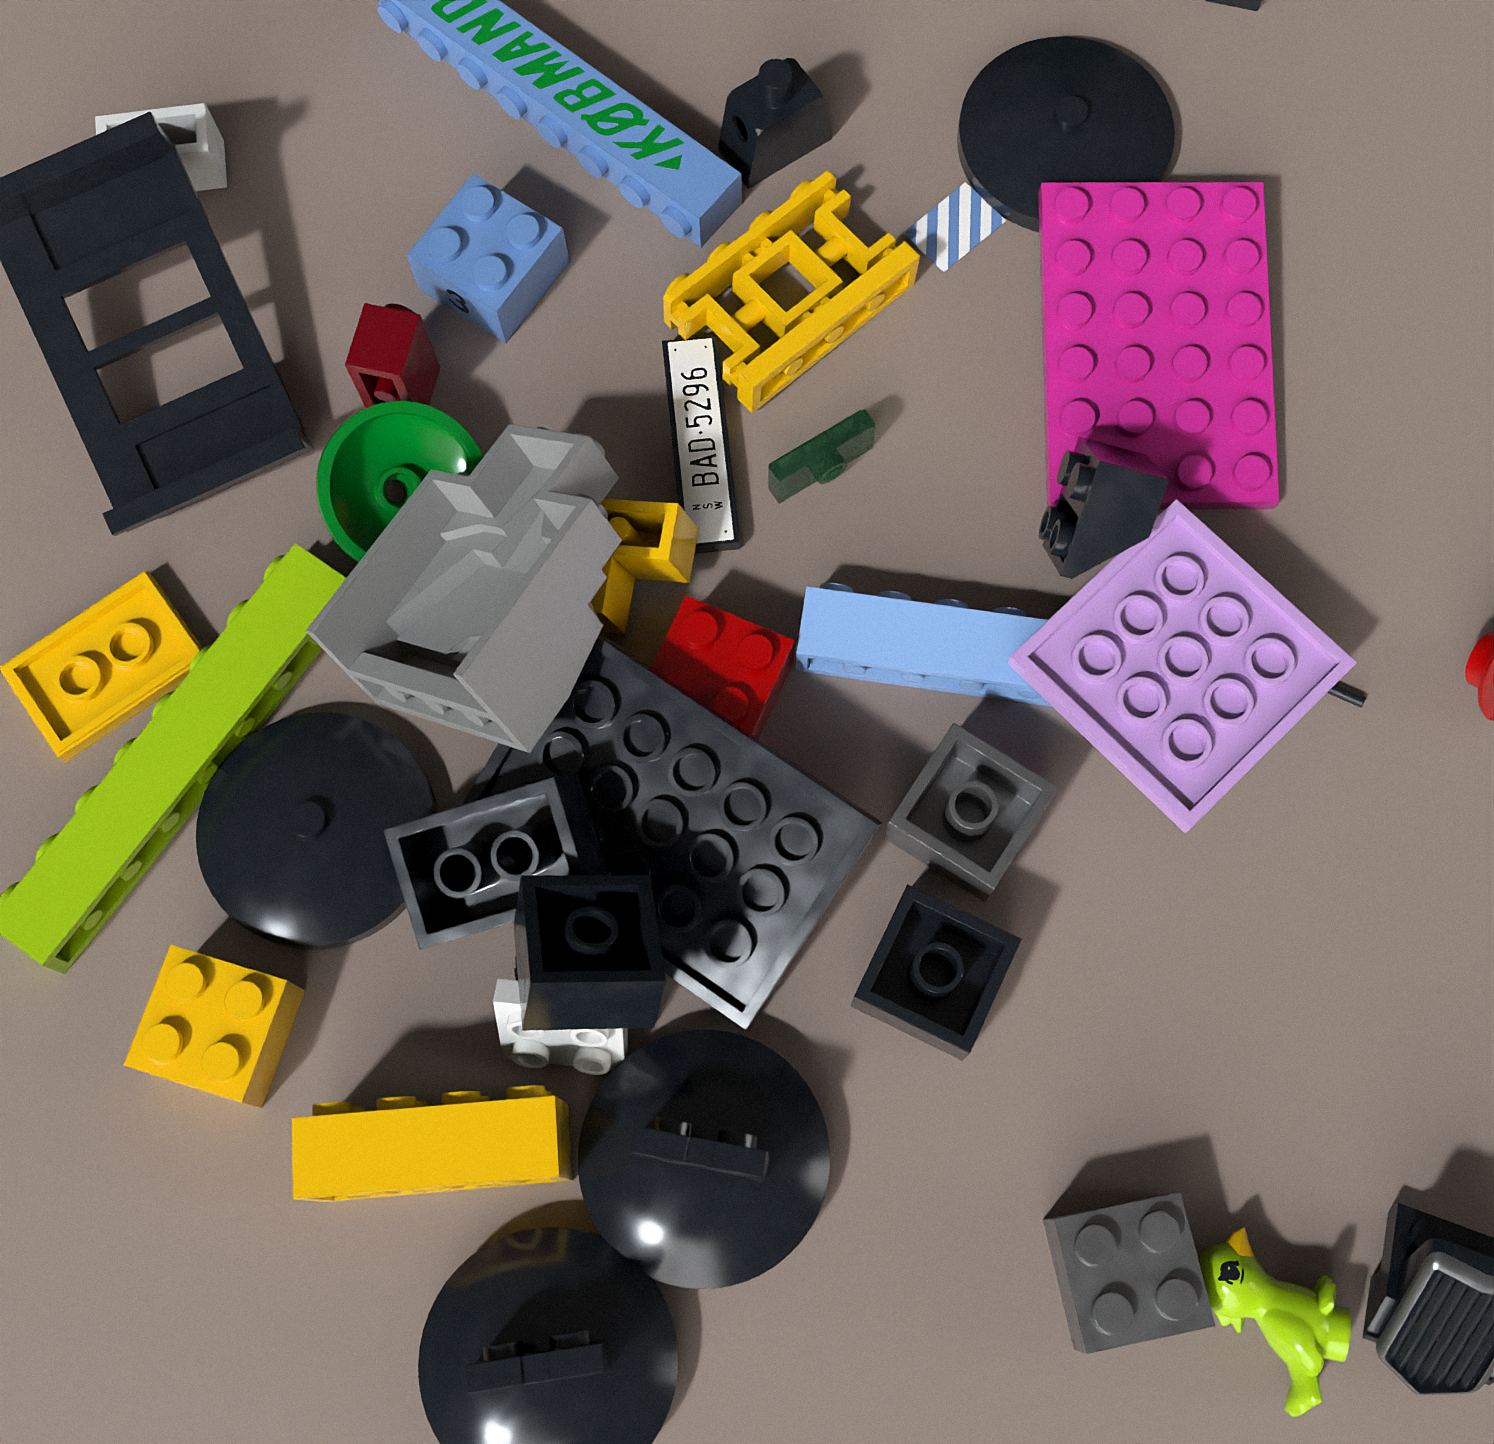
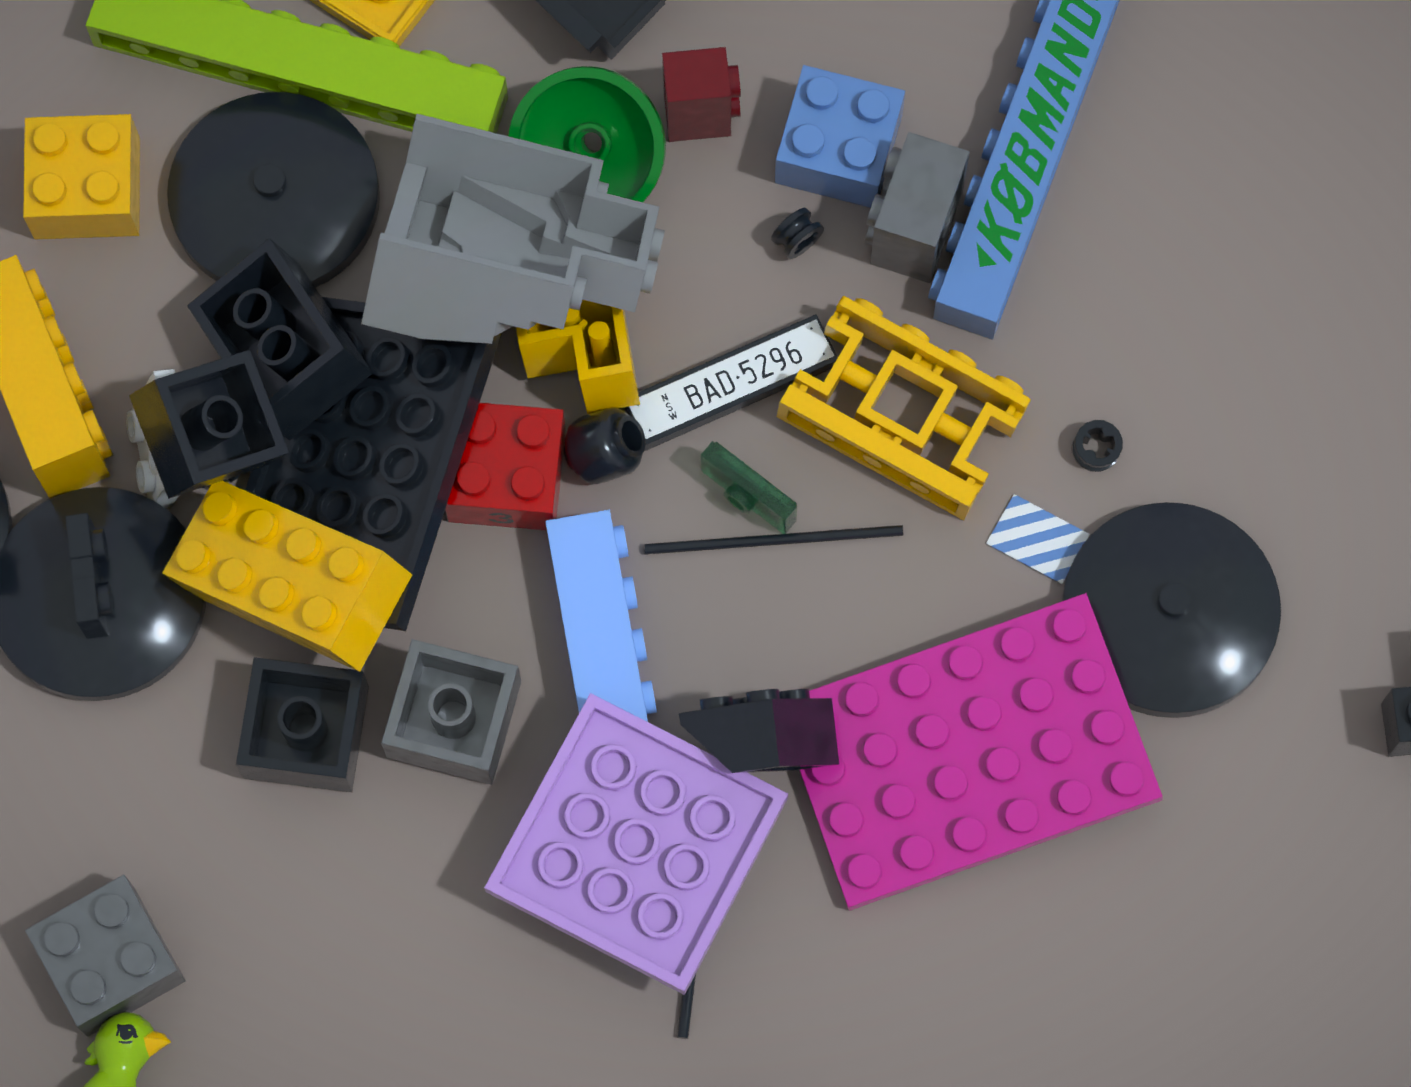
camera: 70 degrees right, 0 degrees up
black torso [718,58,832,189] -> none
none -> yellow brick [162,481,412,672]
none -> black head [564,407,646,484]
none -> black piece [645,525,903,555]
none -> black bush [771,207,824,259]
none -> flat silver brick [865,132,970,283]
none -> black bush [1072,420,1123,472]

